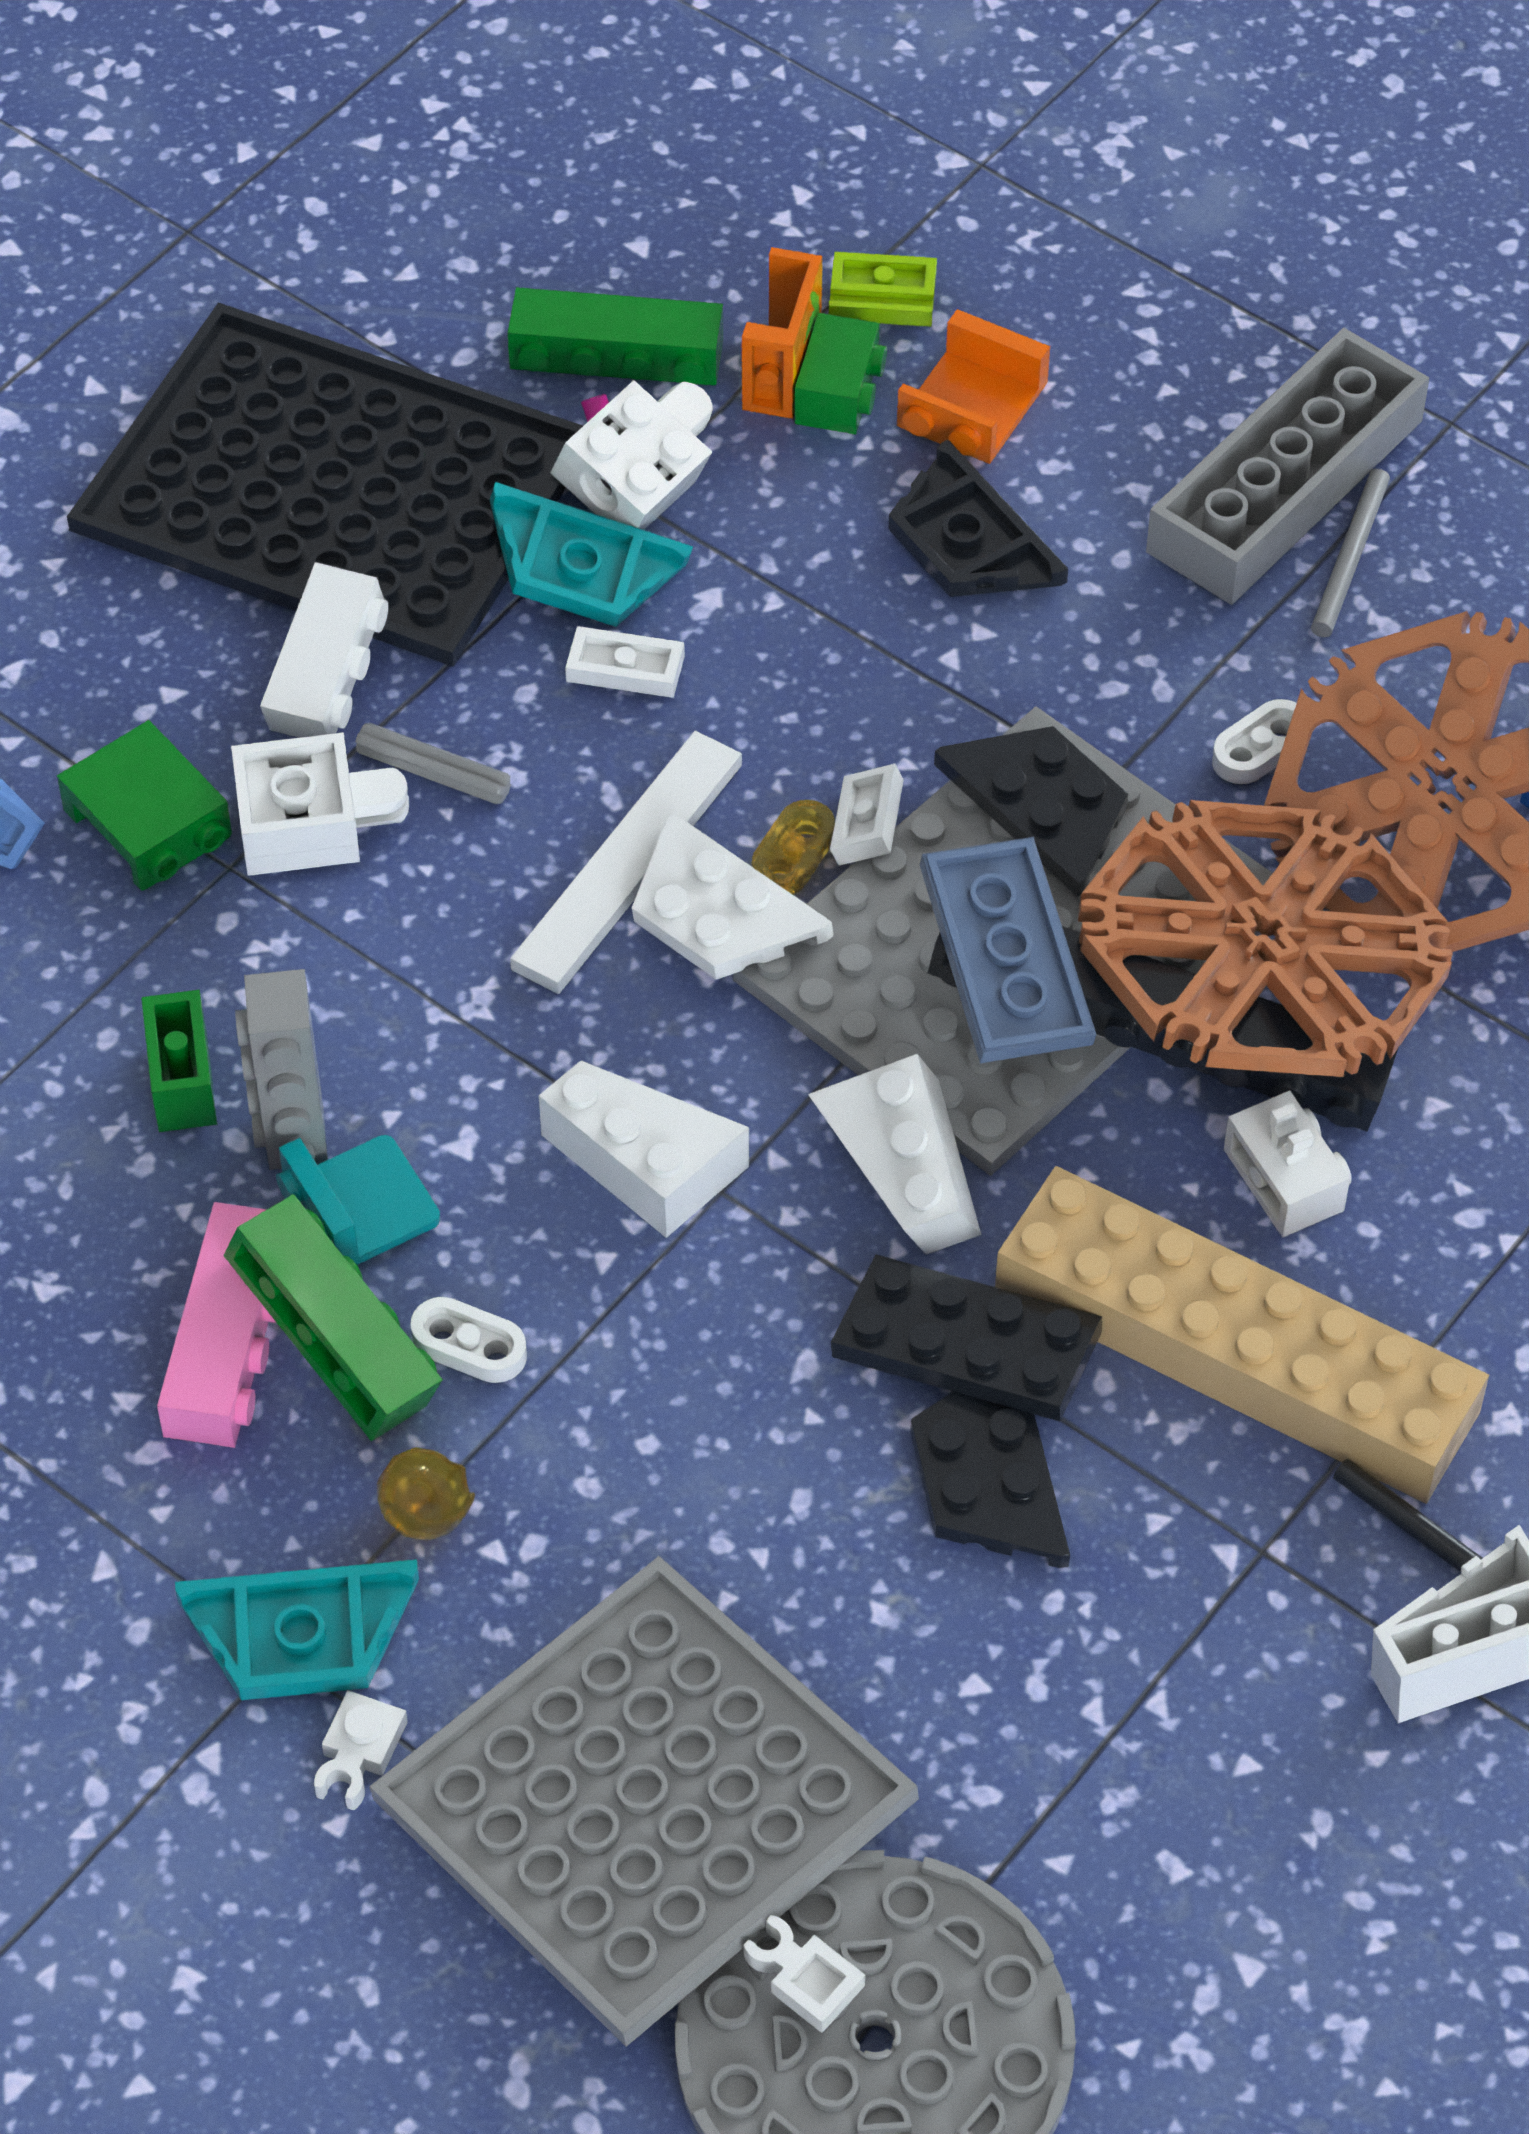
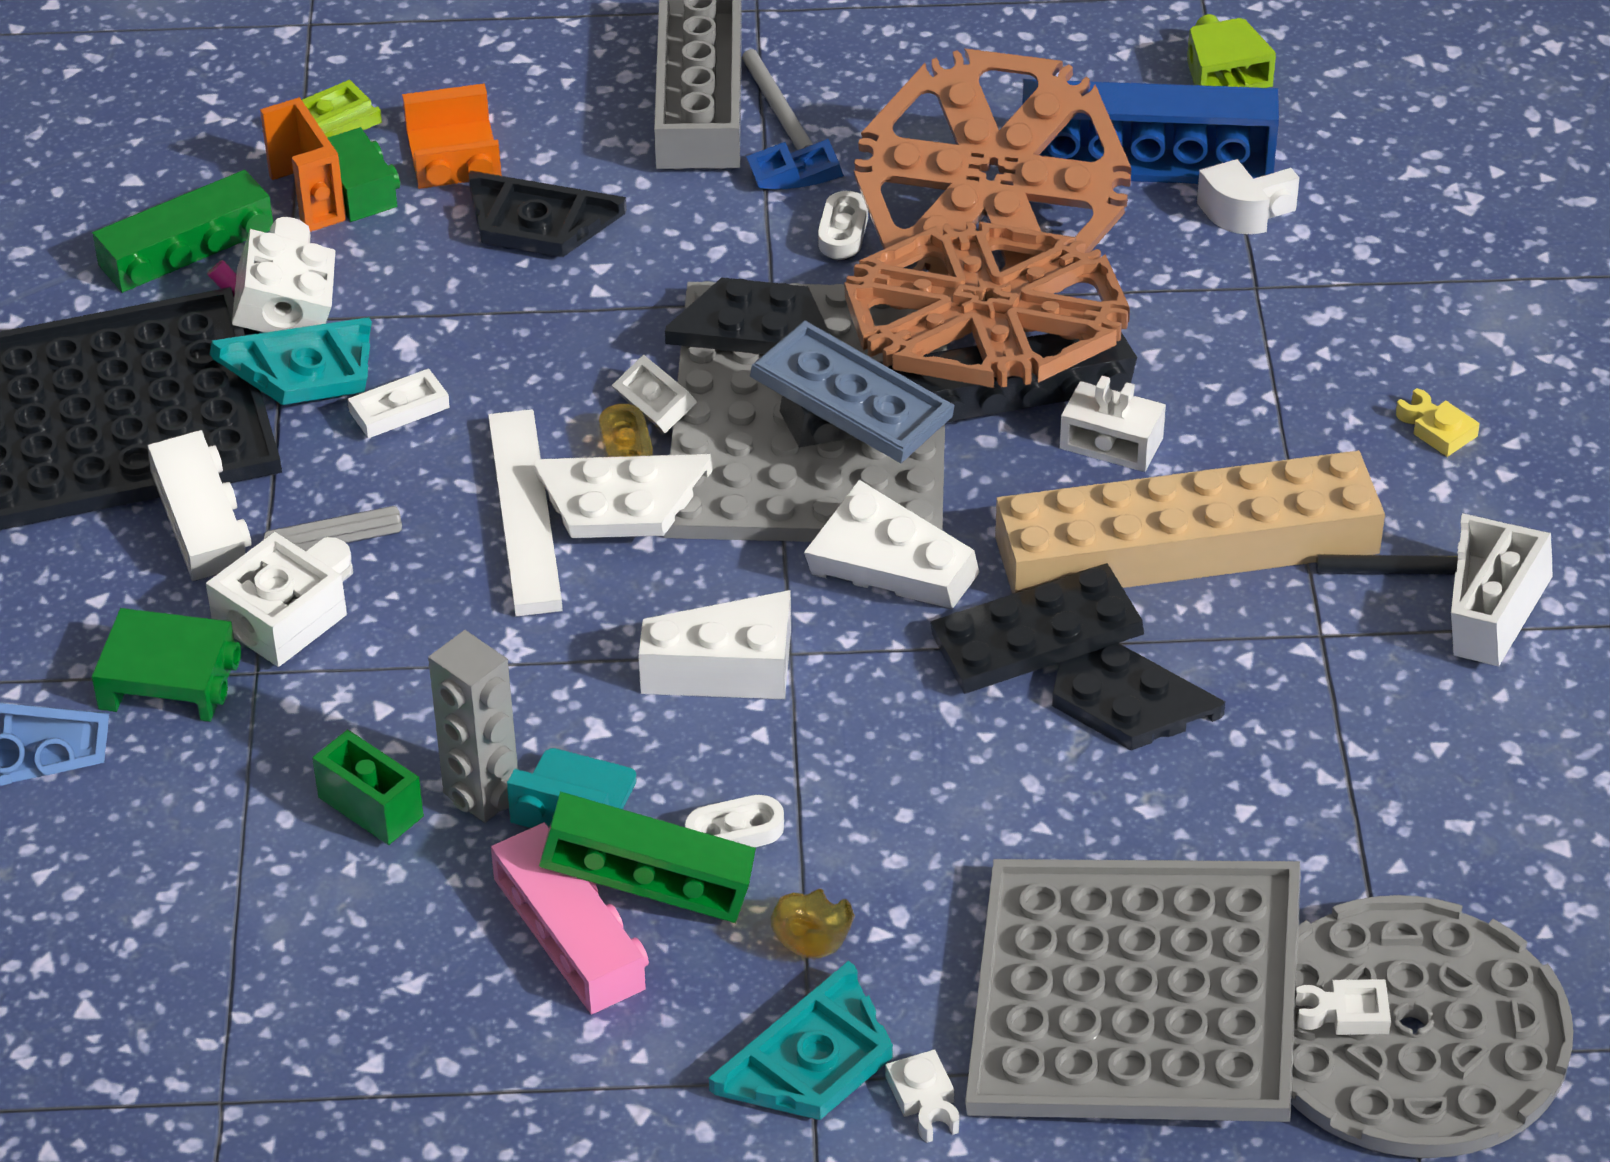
camera: 40 degrees left, 10 degrees down
none -> blue slope [746,139,844,189]

